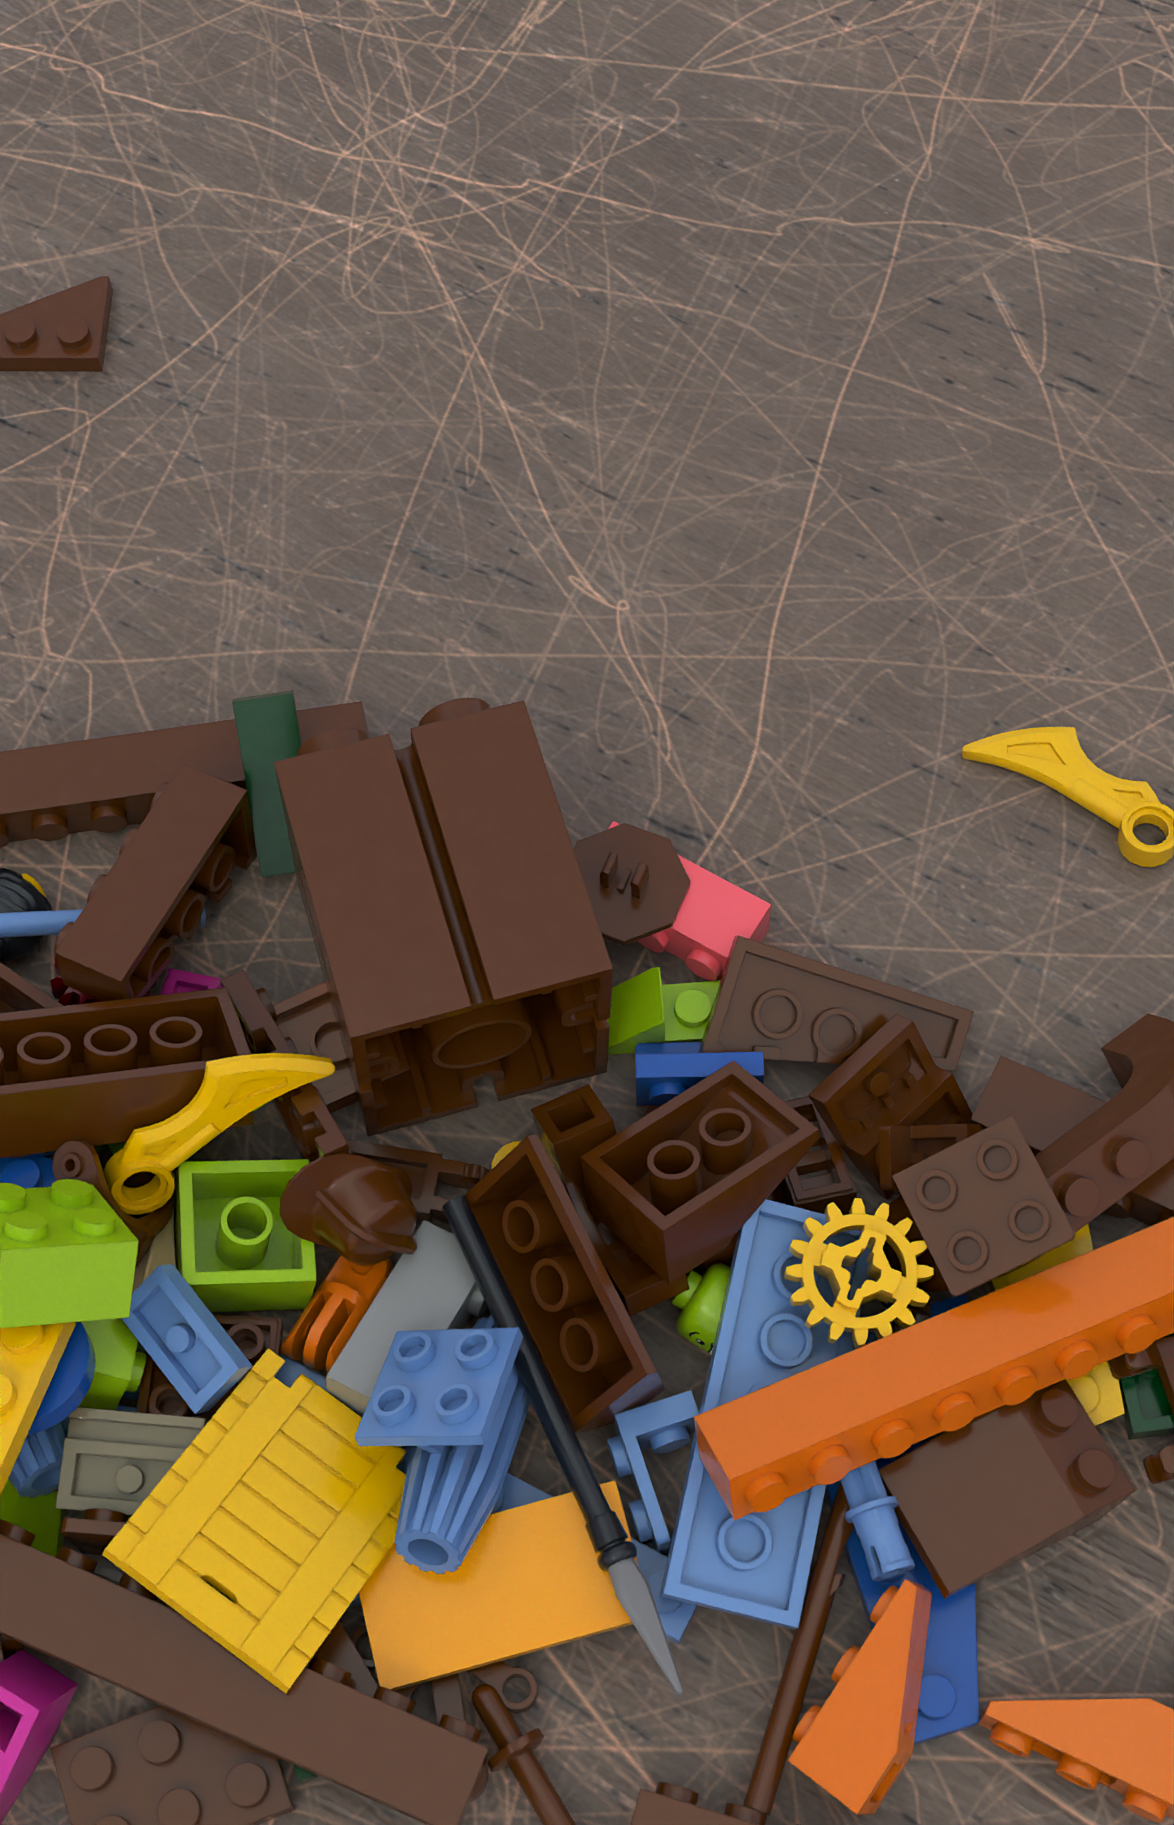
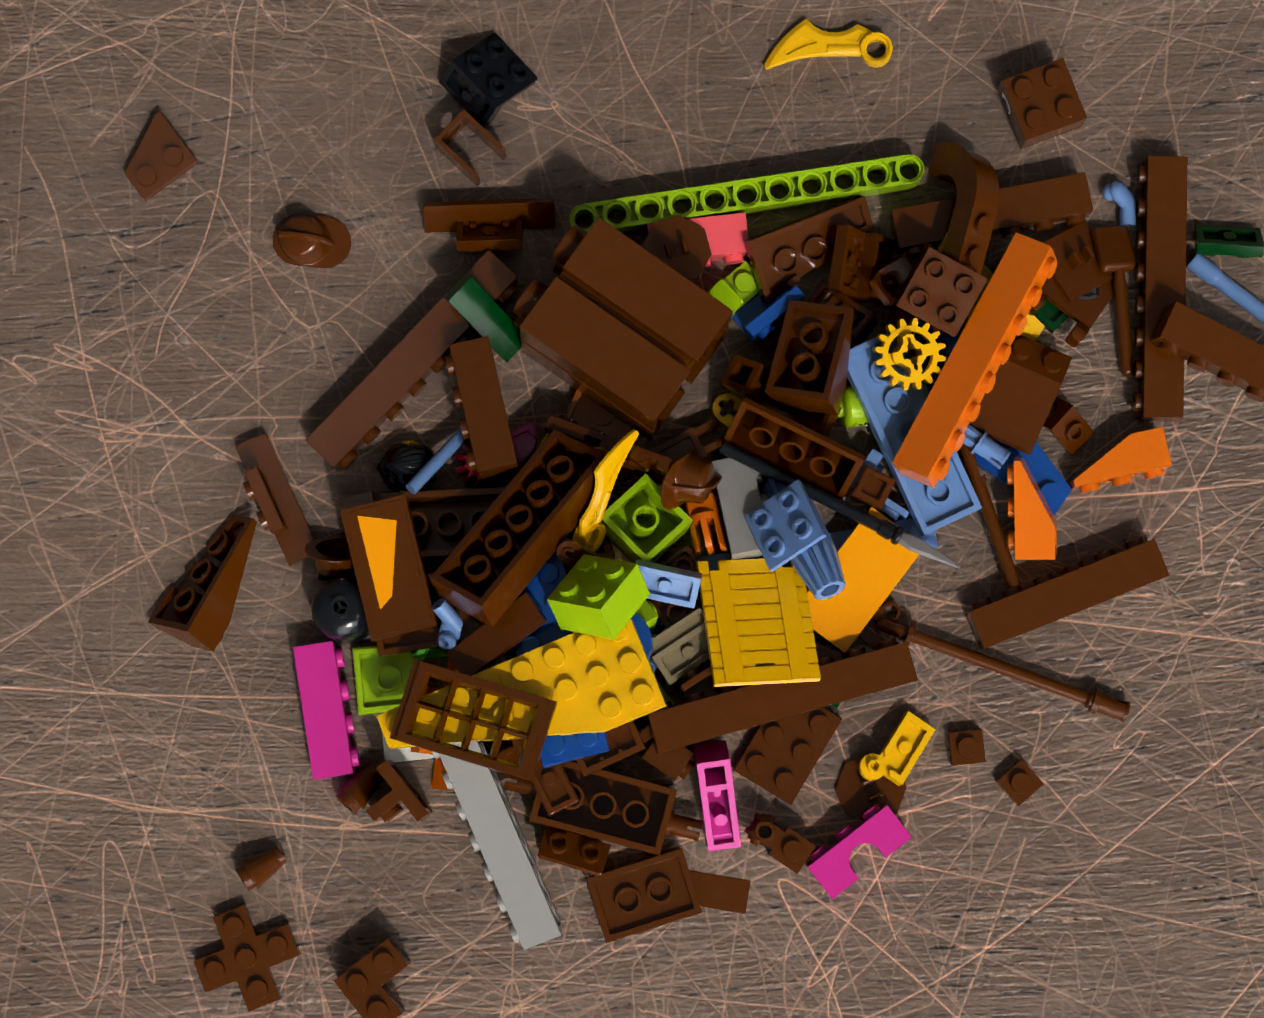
camera: 40 degrees left, 20 degrees up
none -> reddish brown piece [273,214,351,268]
none -> reddish brown bracket [423,198,555,252]
none -> reddish brown piece [434,109,507,187]
none -> black bracket [439,33,537,128]
none -> lime beam [569,154,924,233]
none -> reddish brown tile [851,465,896,511]
none -> reddish brown bracket [1043,397,1094,456]

